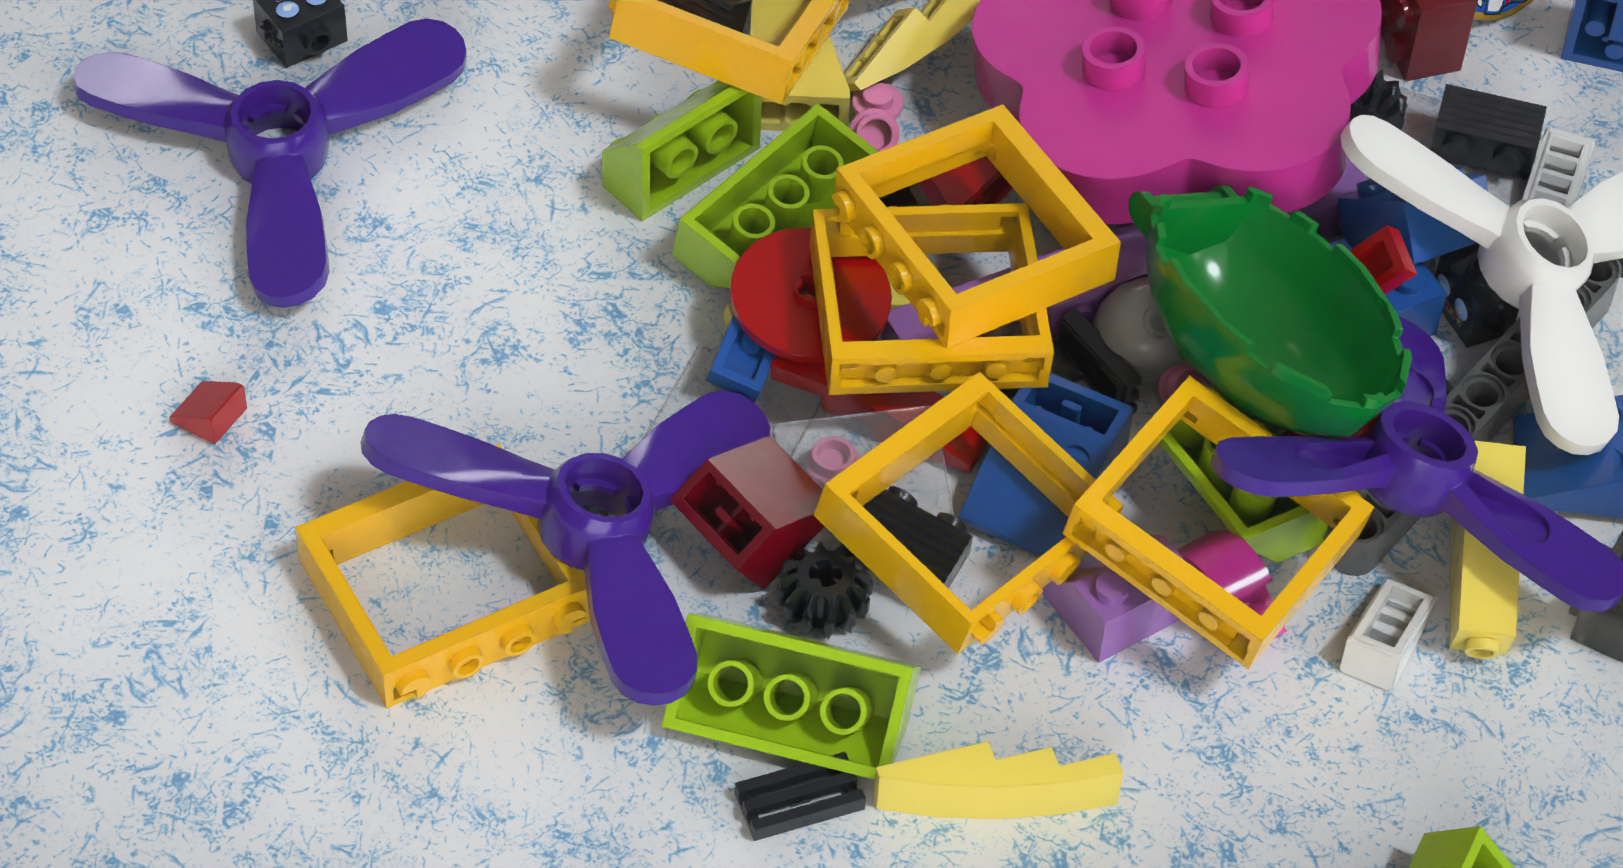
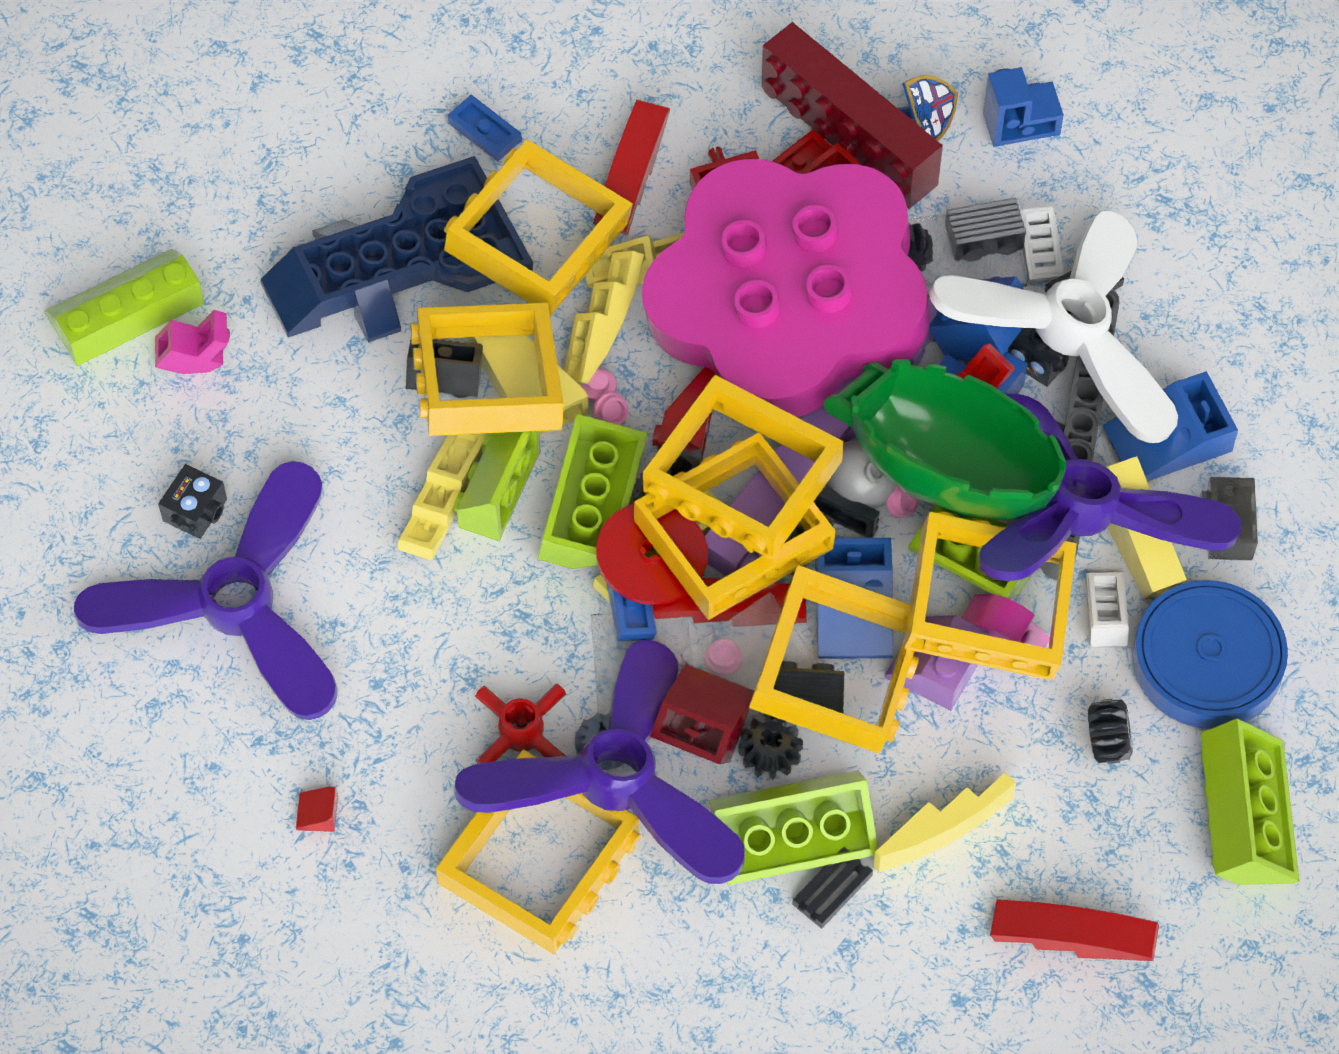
camera: 25 degrees left, 10 degrees up
none -> light yellow slope [398,433,486,560]
none -> red bar [475,684,566,764]
none -> black gear [1088,699,1133,764]
none -> blue brick [1133,580,1288,729]

